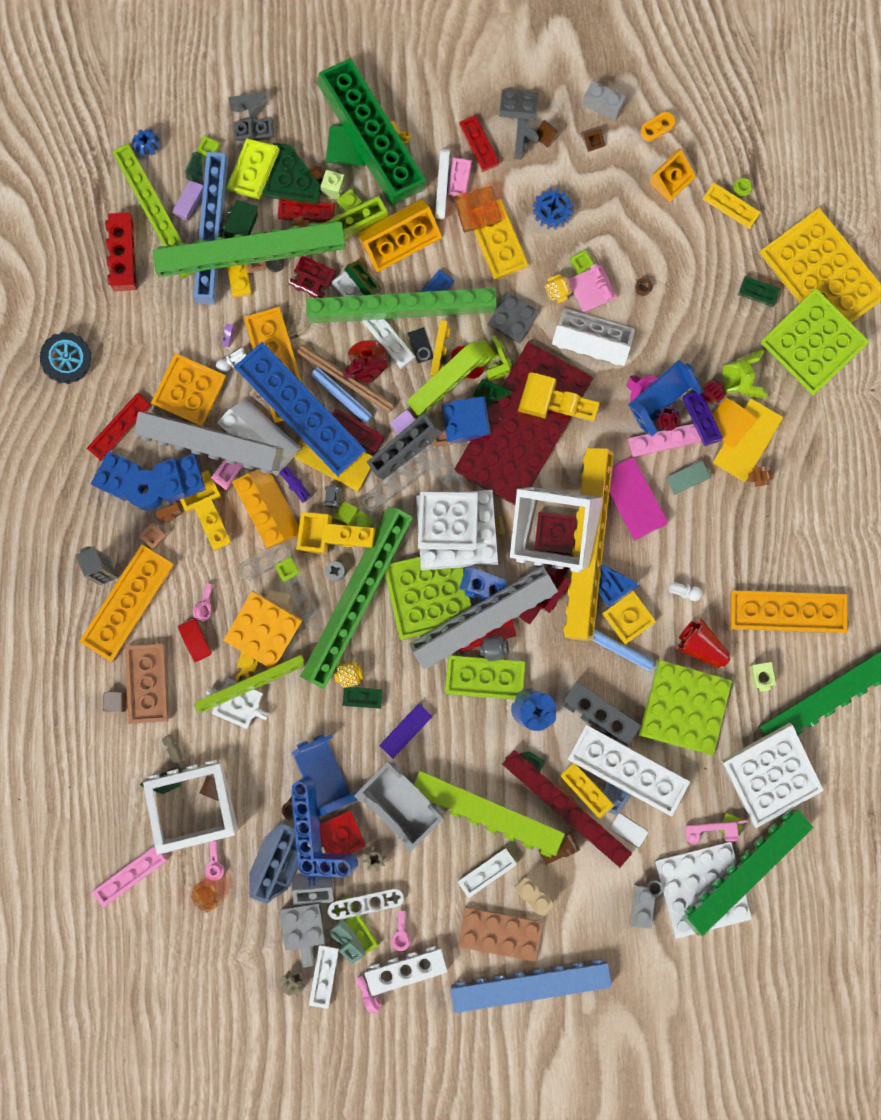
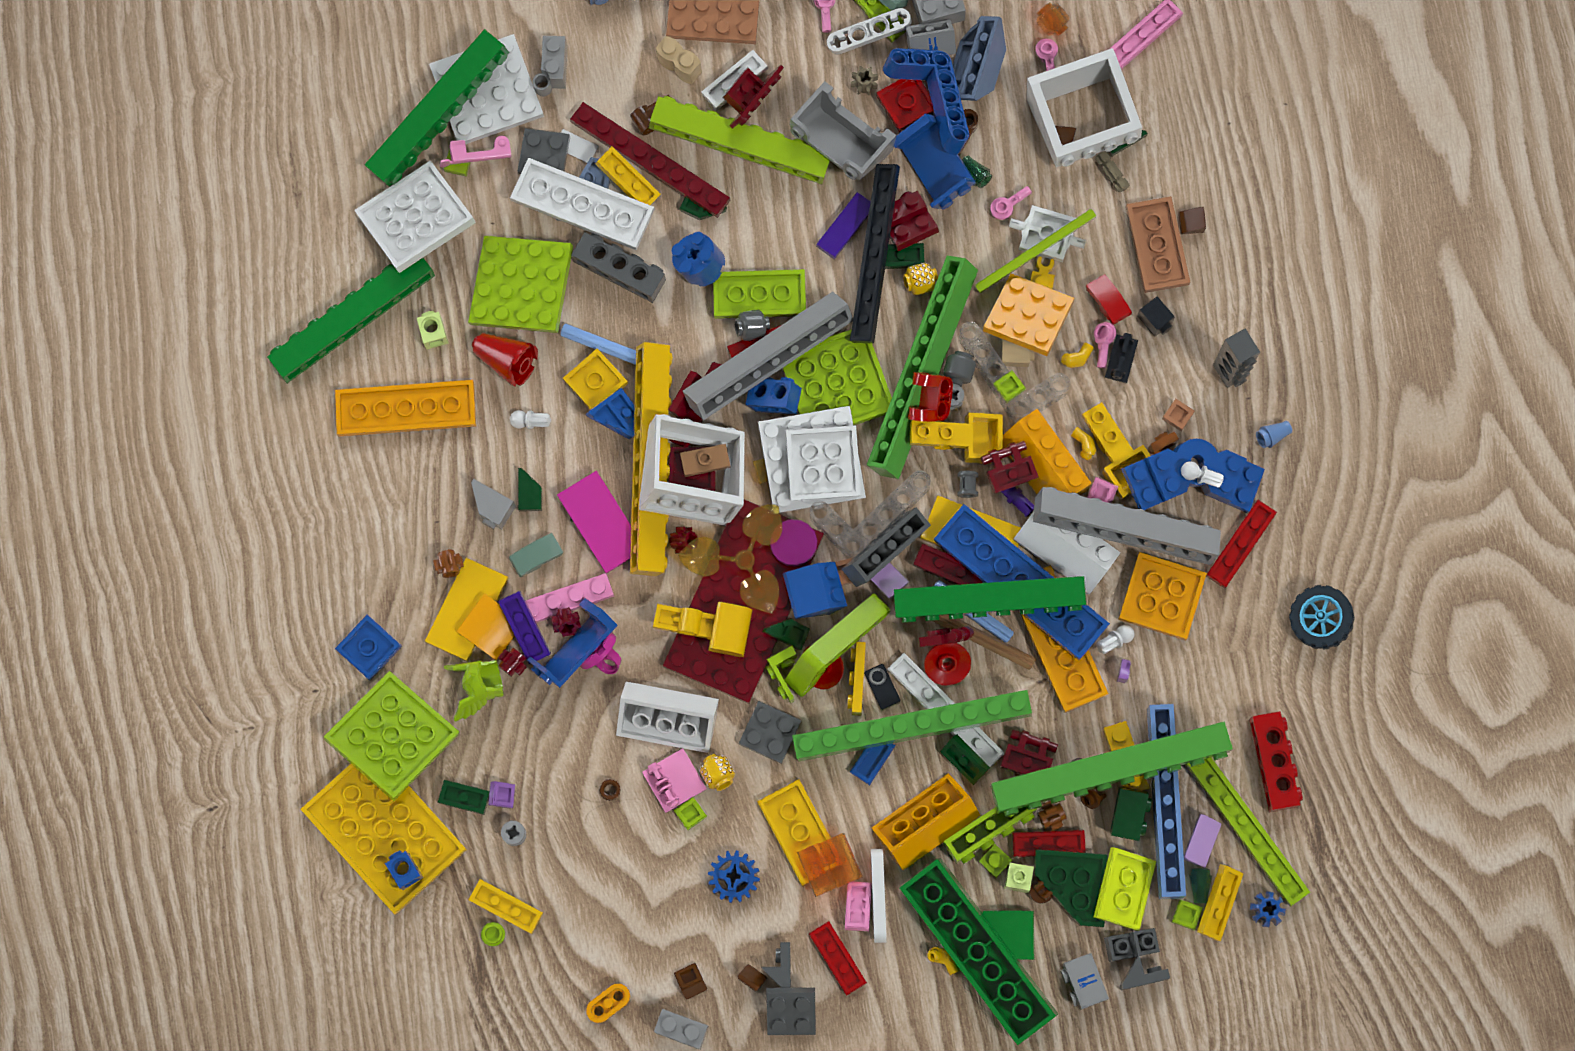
camera: 175 degrees right, 5 degrees down
light orange plate [79,544,175,662] -> none
lime slope [333,502,375,528] -> none
light orange slope [649,148,696,202] -> none
none -> blue tile [335,614,402,681]
none -> blue brick [385,850,424,890]
none -> light grey slope [471,479,516,530]
none -> medium lavender tile [488,781,515,808]
none -> light grey wheel [501,821,527,846]
none -> dark grey plate [518,128,570,174]
none -> dark green tile [518,468,542,512]
none -> dark red gear [669,526,698,555]
none -> clear yellow plant [678,504,782,613]
none -> medium nougat plate [680,444,731,477]
none -> dark red bracket [722,65,784,129]
none -> magenta tile [770,519,817,567]
none -> black tile [850,164,900,344]
none -> dark red plate [890,191,939,251]
none -> green brick [894,576,1087,623]
none -> red piece [908,372,953,422]
none -> dark grey head [943,351,976,387]
none -> clear green cone [962,155,992,188]
none -> dark red plate [980,441,1039,494]
none -> bright pink plate [990,186,1032,220]
none -> light grey brick [1060,953,1109,1010]
none -> yellow arm [1061,343,1094,368]
none -> yellow arm [1071,427,1096,460]
none -> black hinge [1105,333,1138,384]
none -> black brick [1137,296,1175,337]
none -> white axle [1181,461,1224,487]
none -> yellow plate [1197,864,1244,942]
none -> medium blue cone [1256,421,1292,448]

